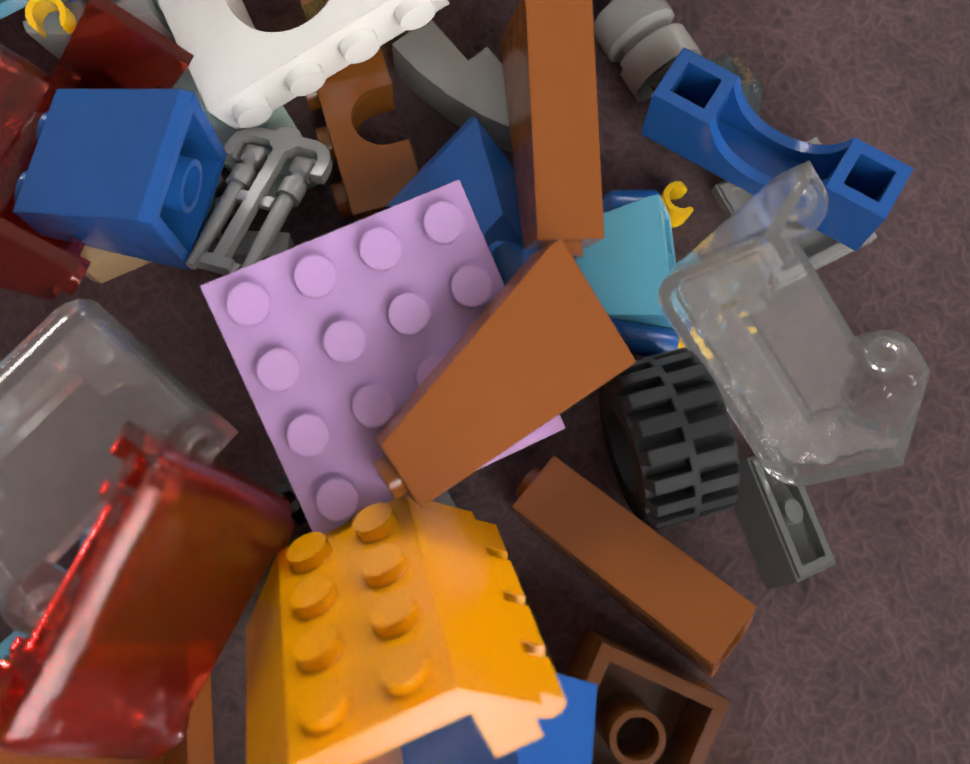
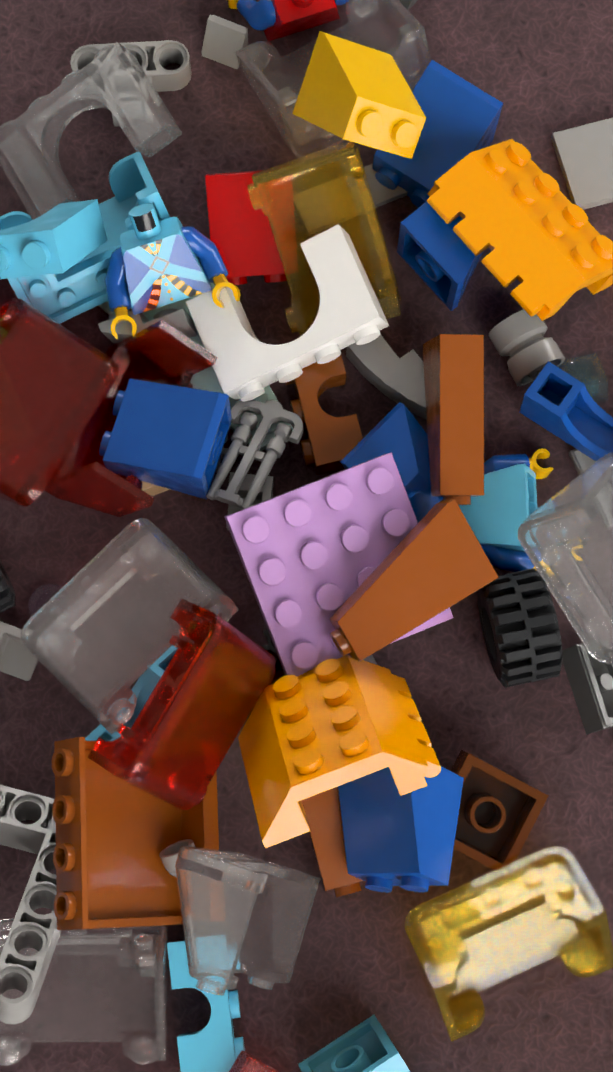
camera: 10 degrees right, 0 degrees up
dark orange slope [512,456,757,680] -> none

